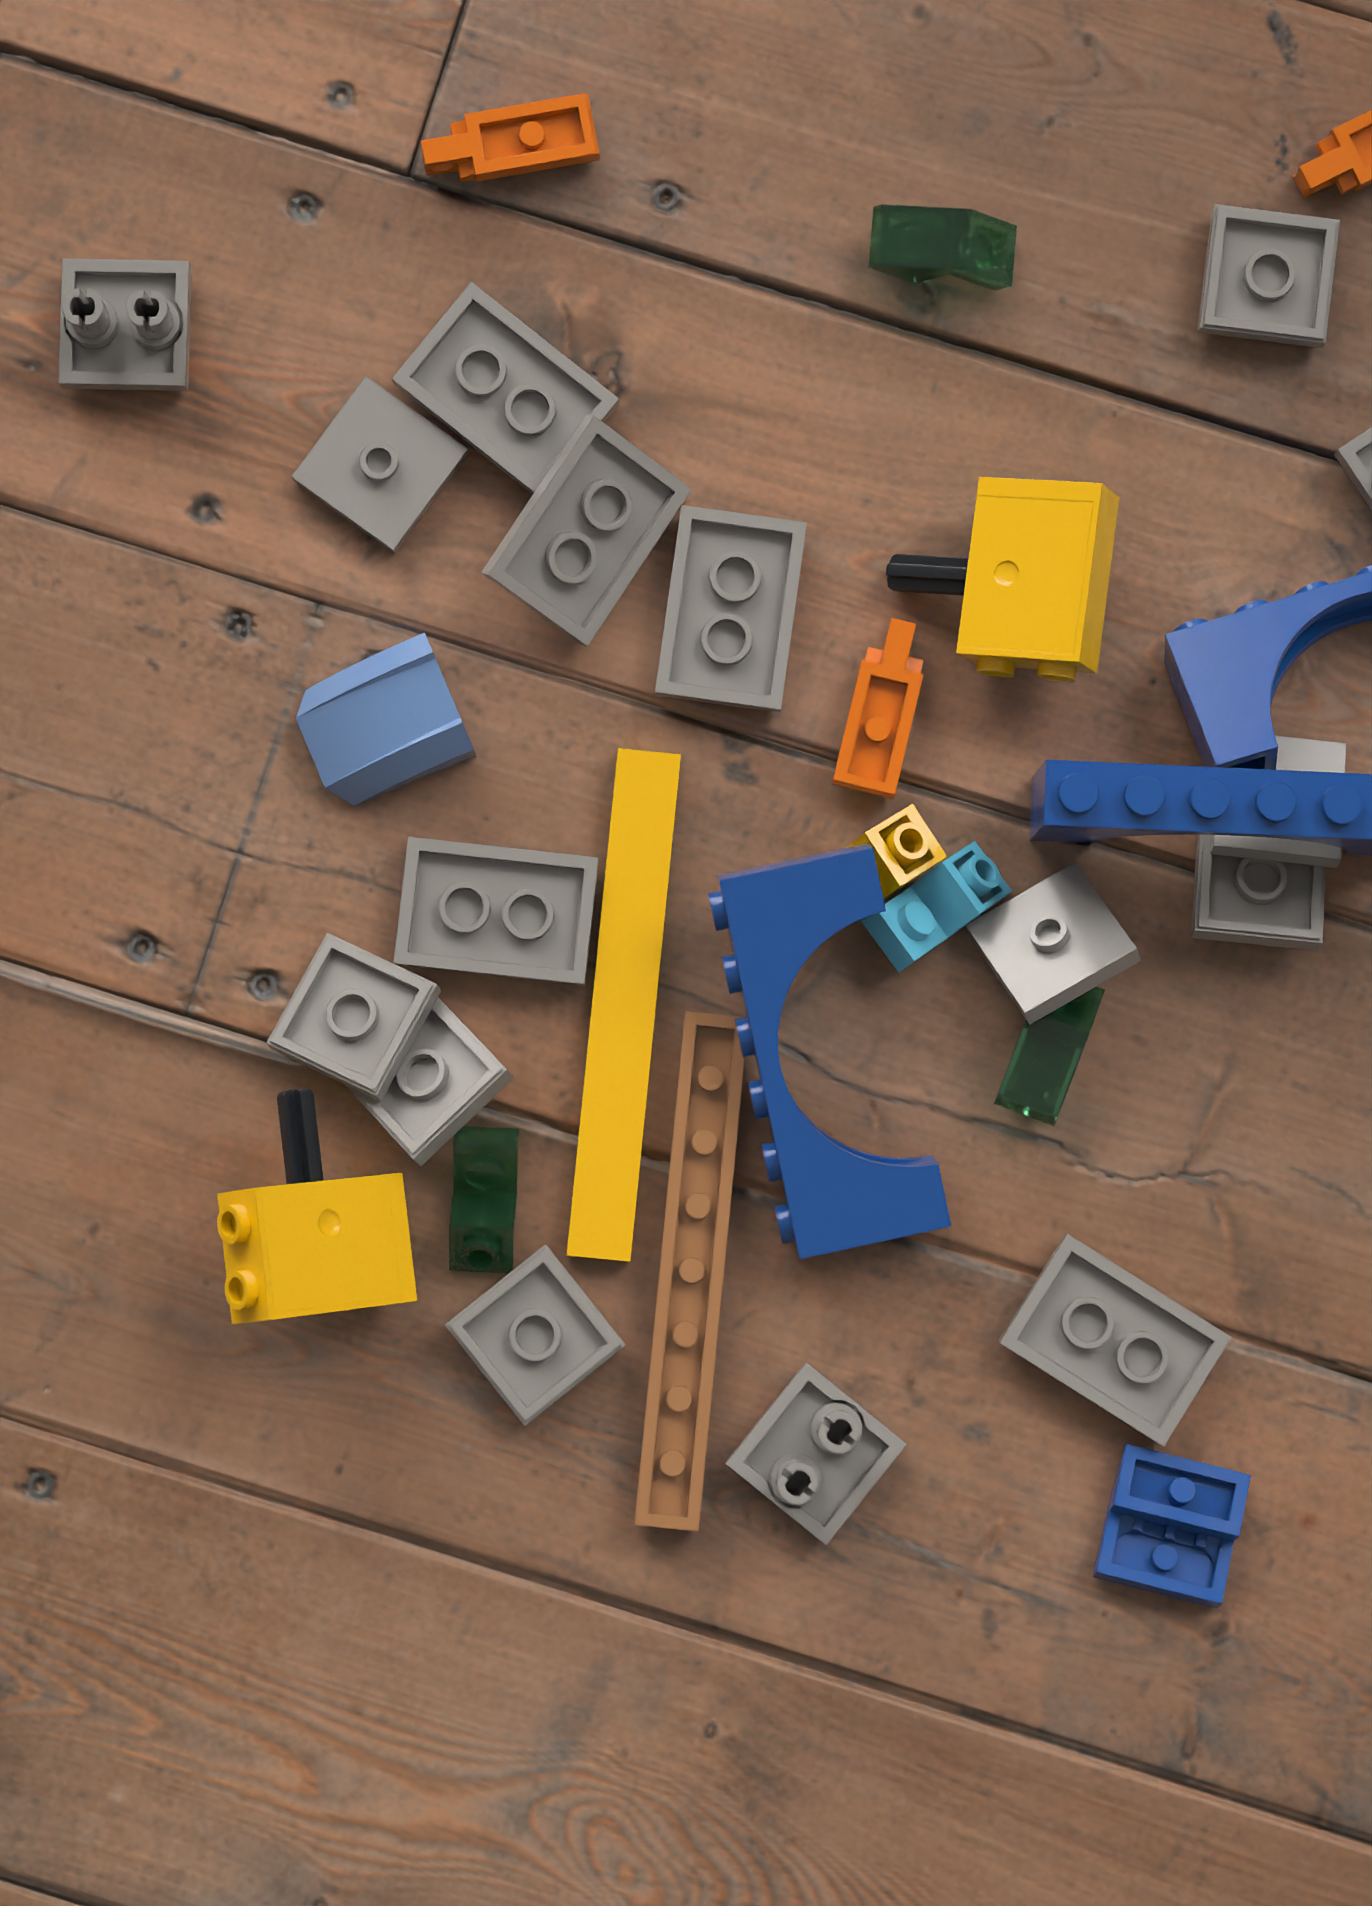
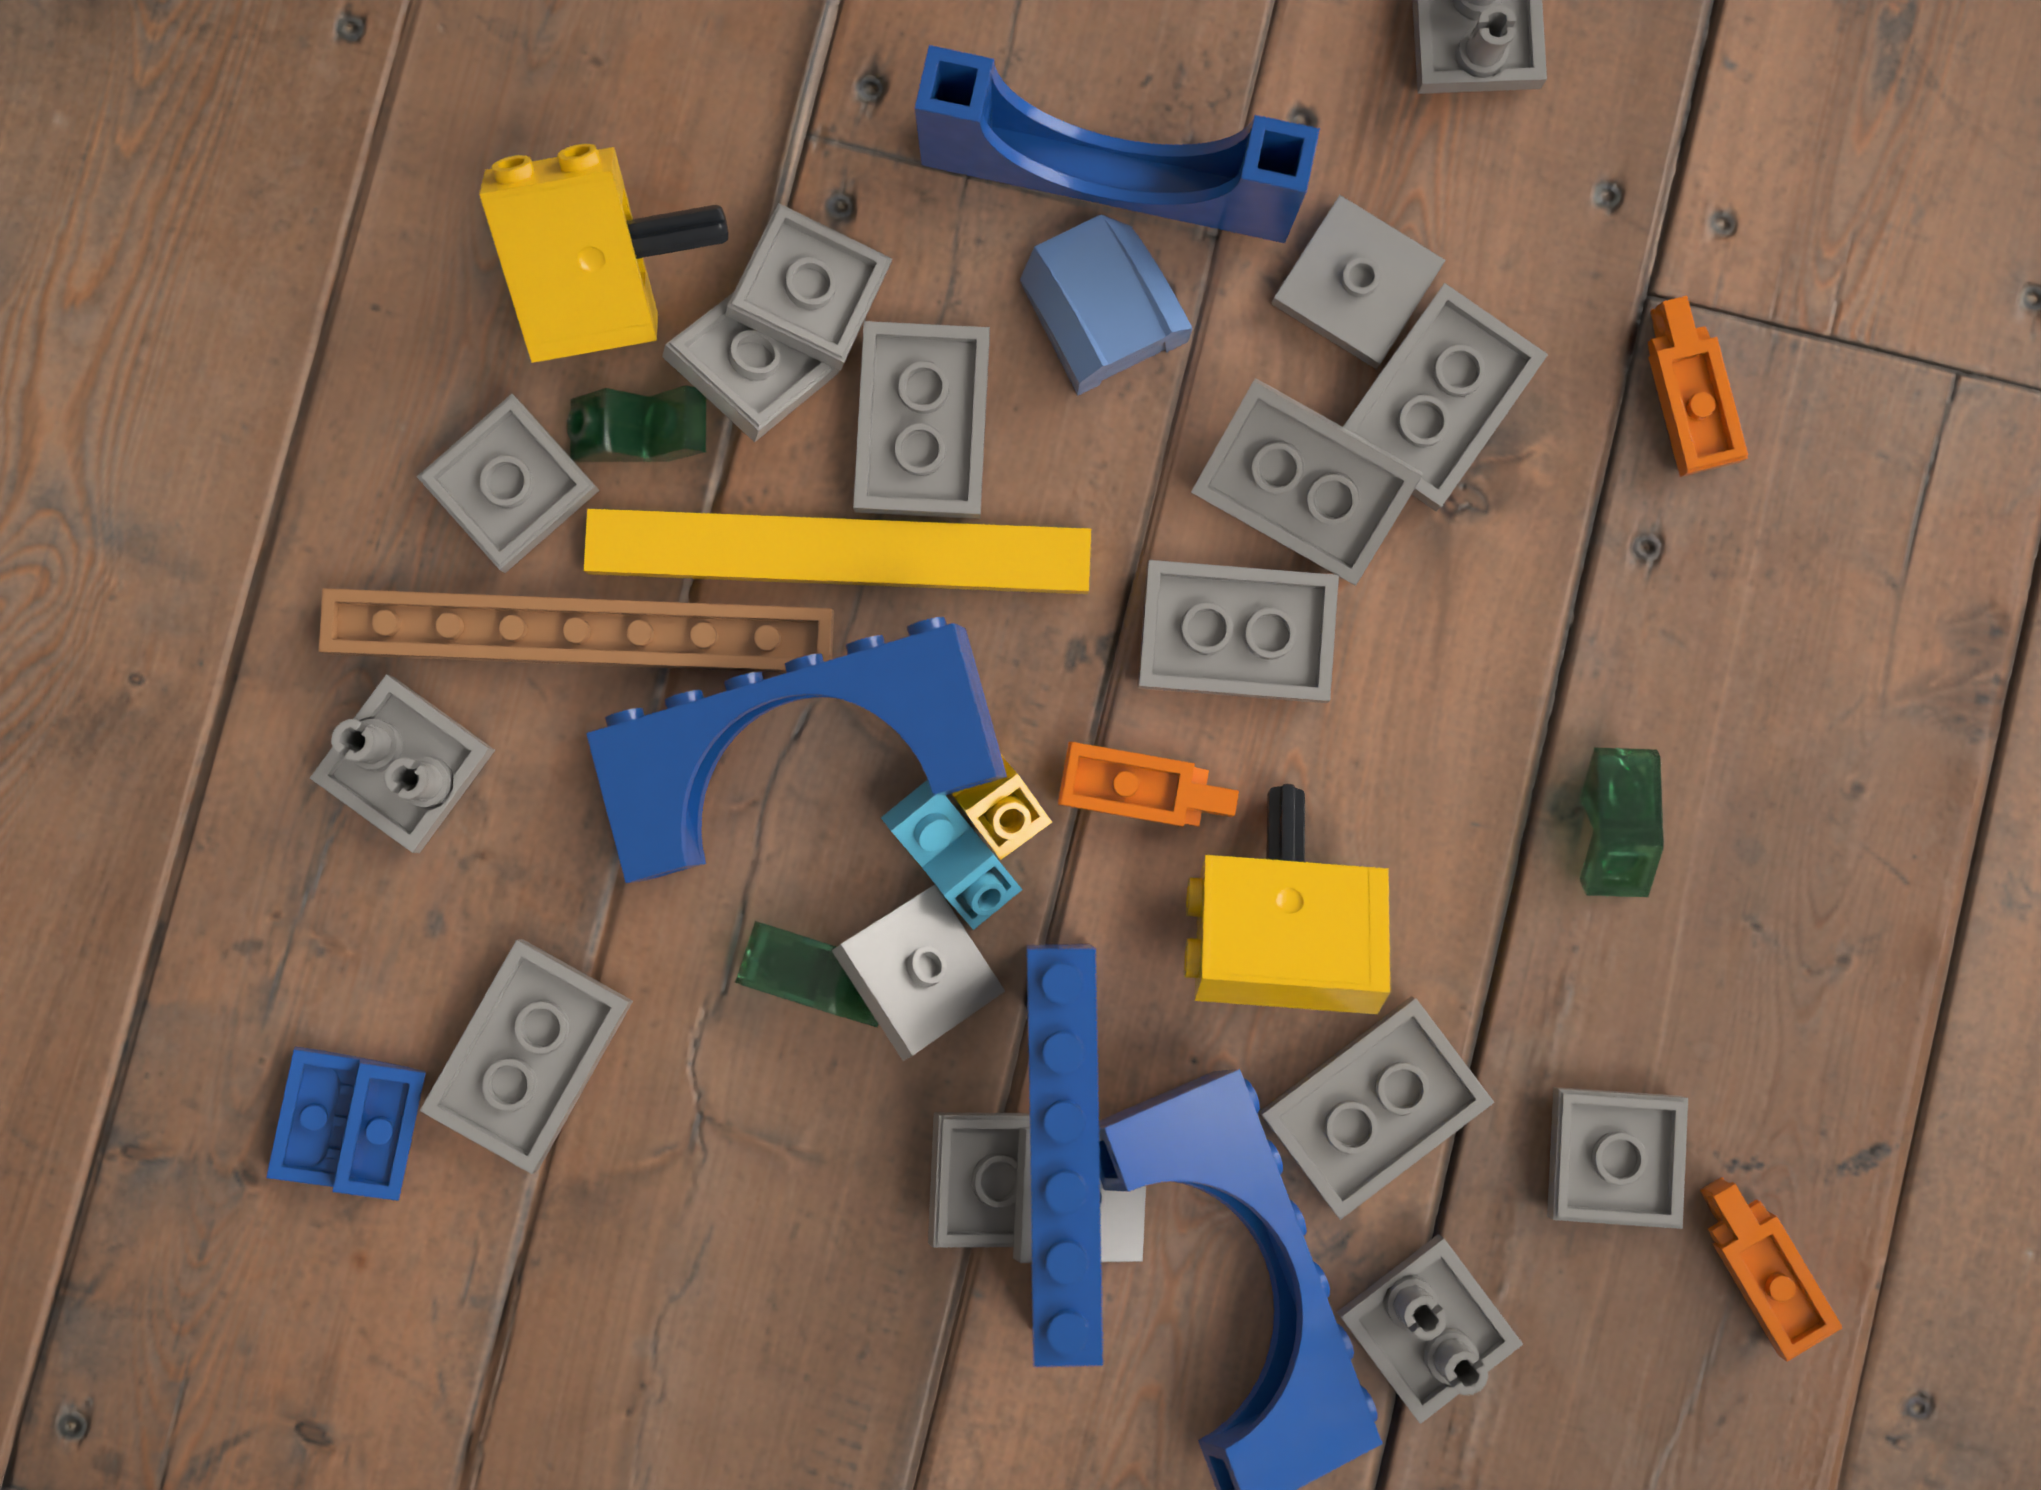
camera: 85 degrees right, 0 degrees up
none -> blue arch [915,45,1320,243]
none -> light grey plate [1259,997,1495,1220]

